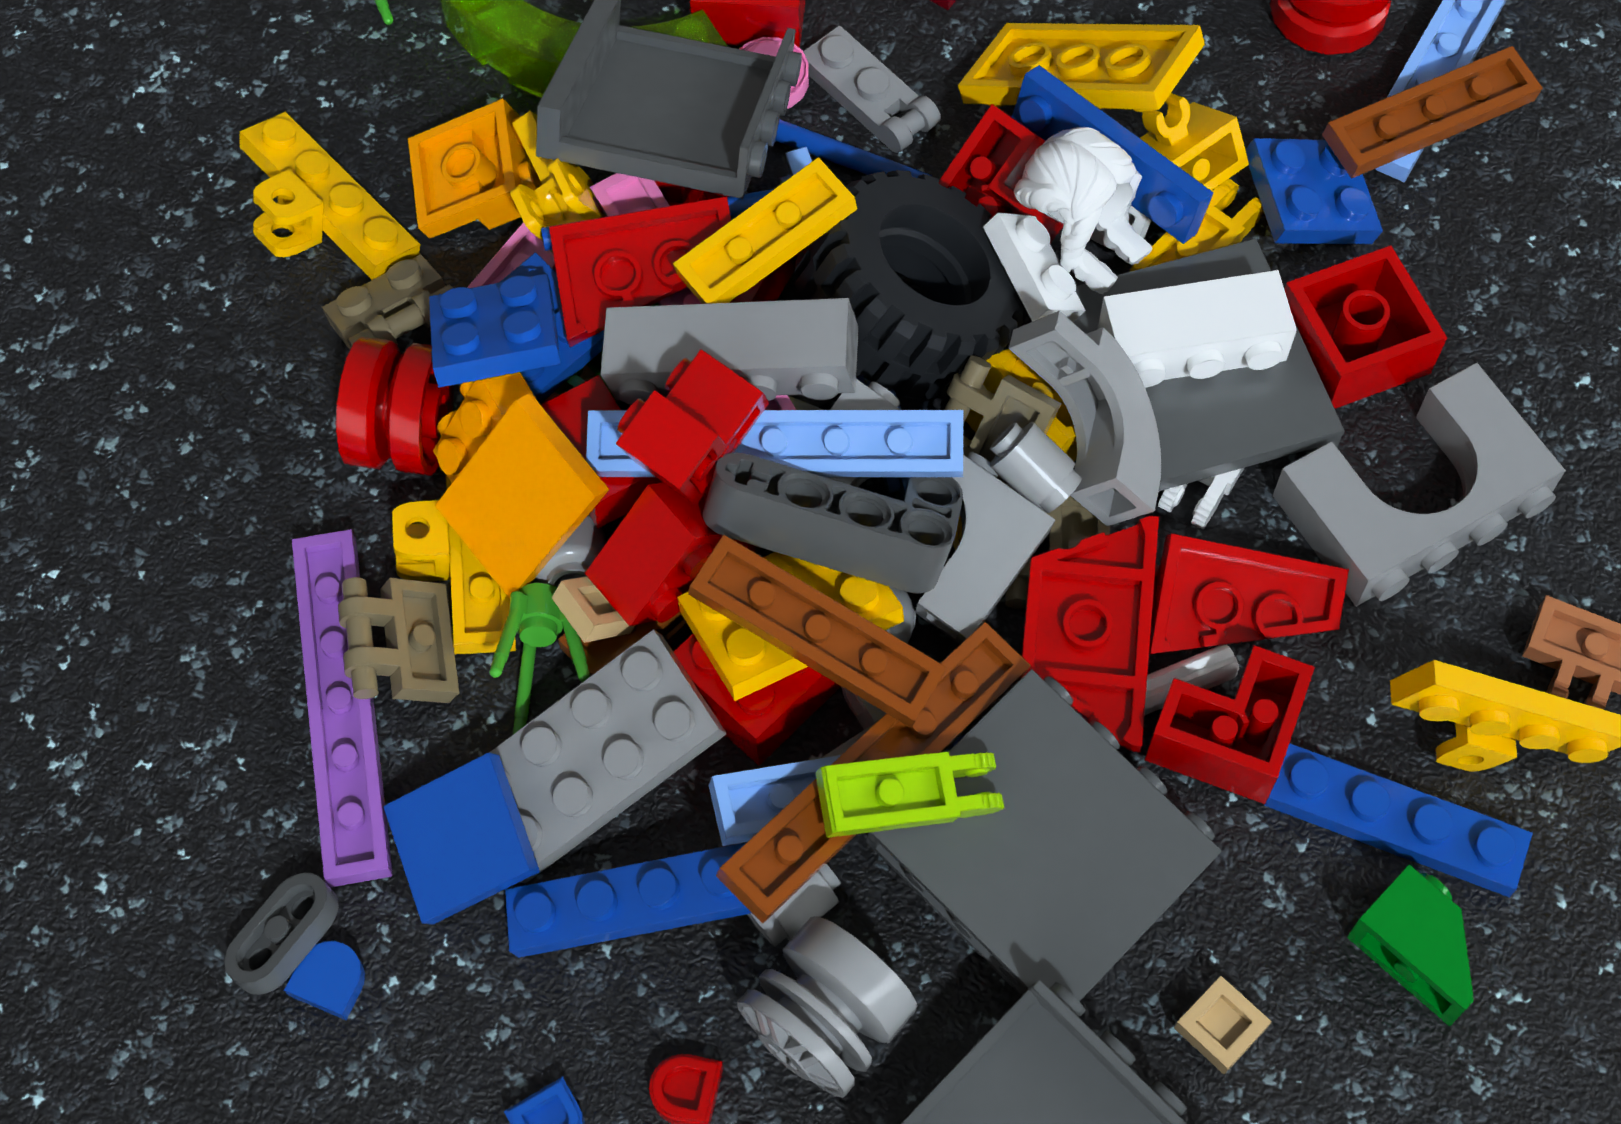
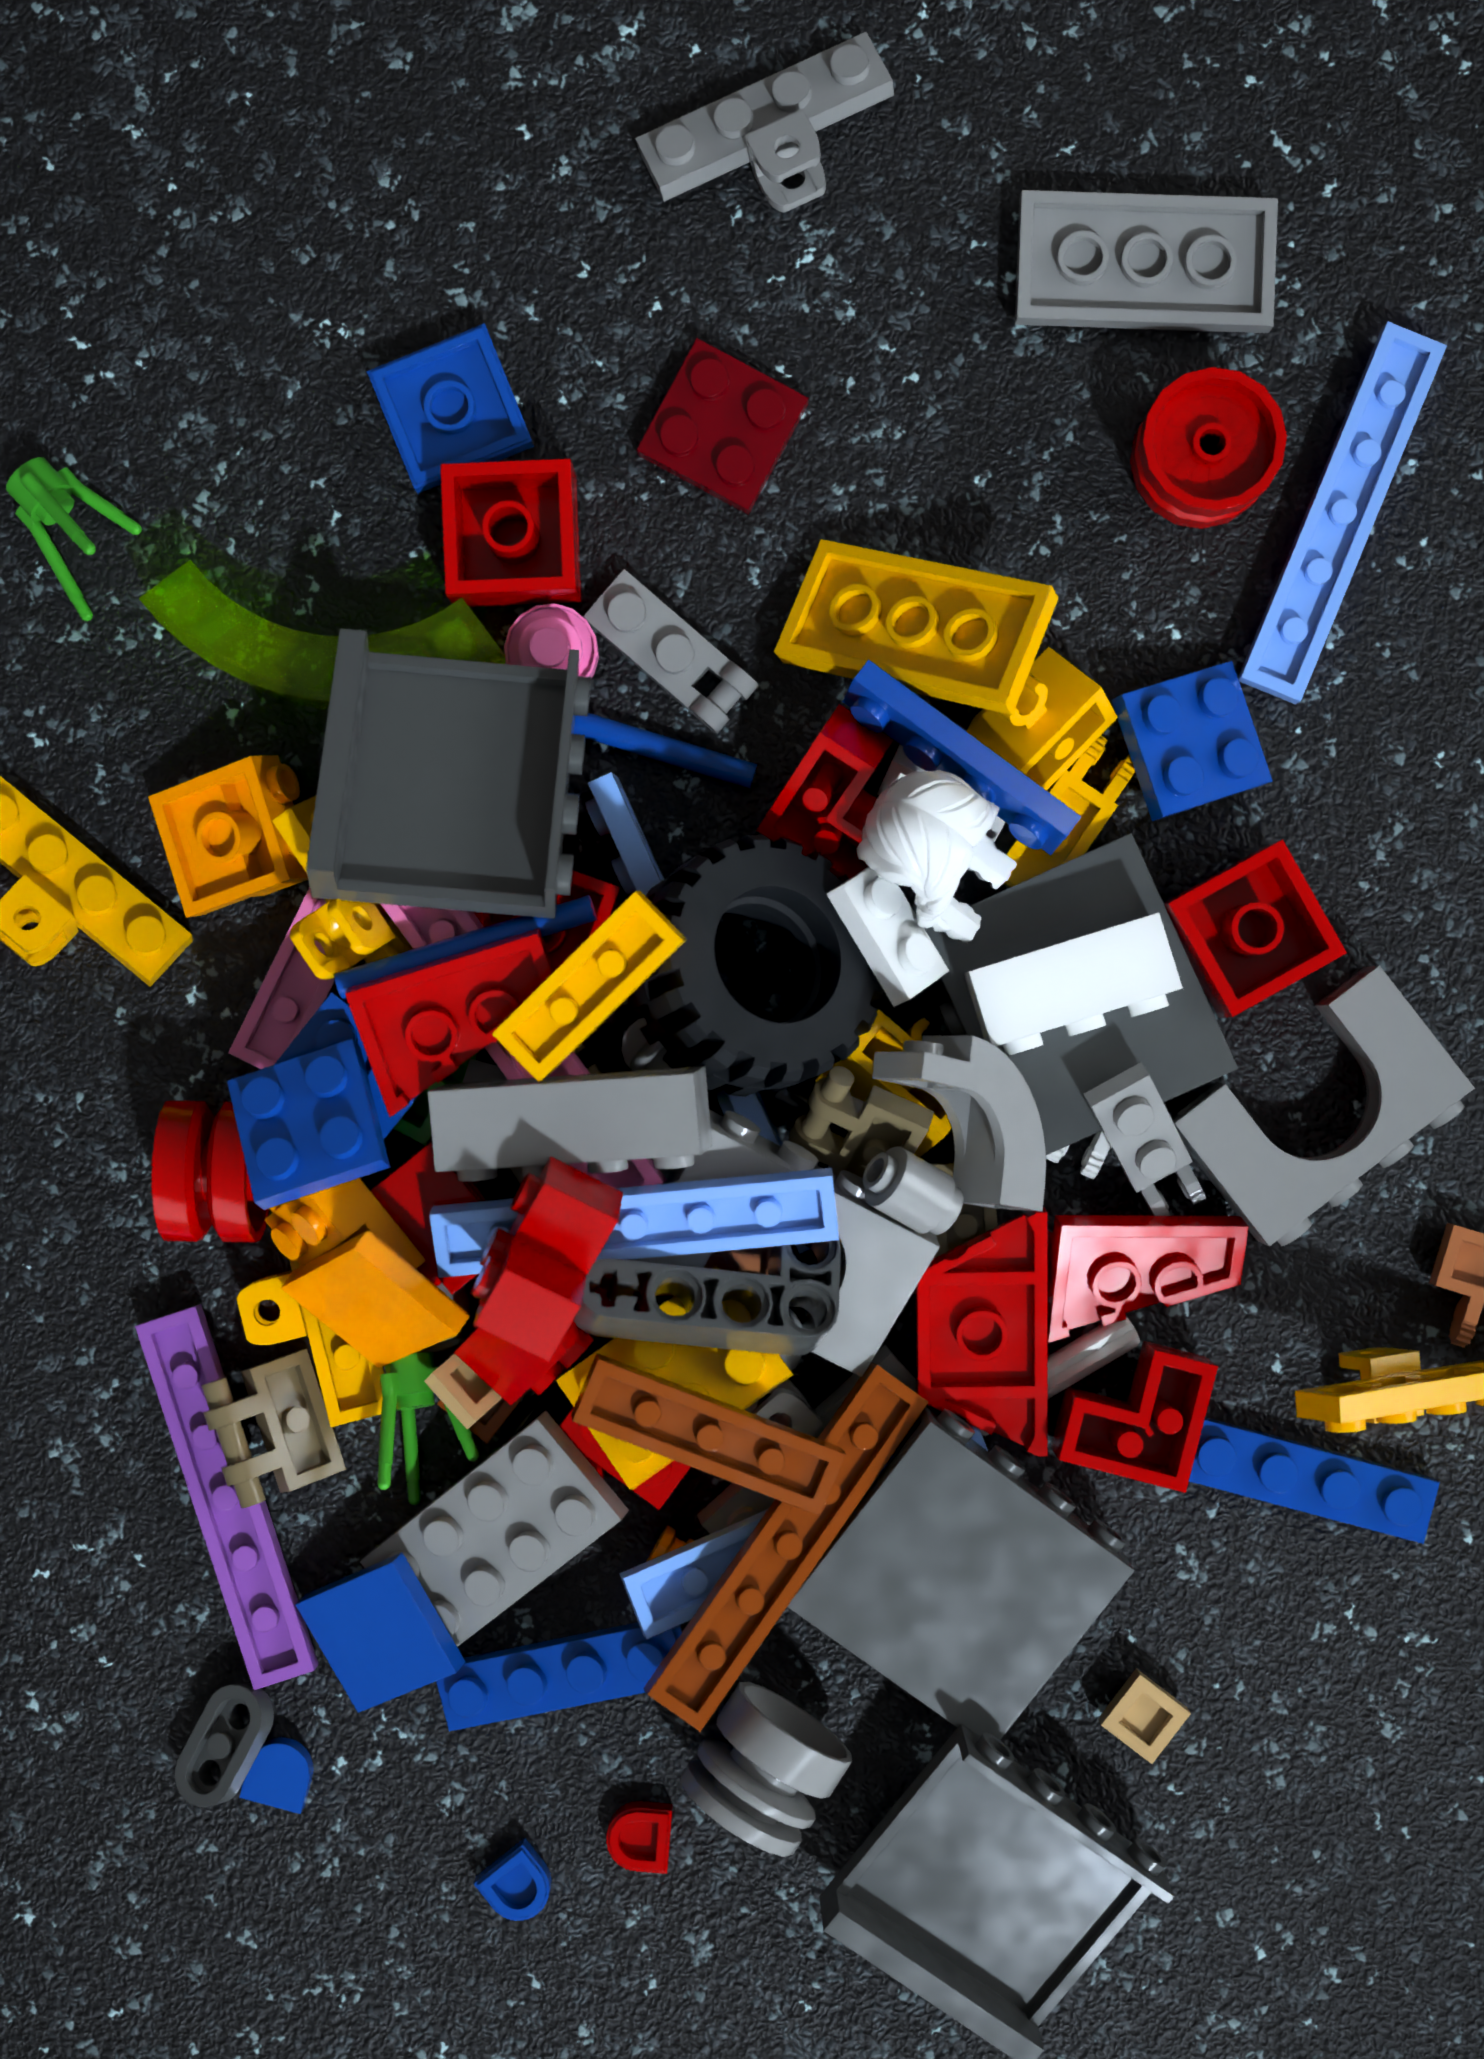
camera: 10 degrees left, 25 degrees up
dark tan plate [322,254,453,349] -> none
lime hinge [815,751,1004,838] -> none
dark orange plate [1322,46,1543,179] -> none
green slope [1347,864,1474,1027] -> none
none -> light grey hinge [1083,1062,1206,1216]

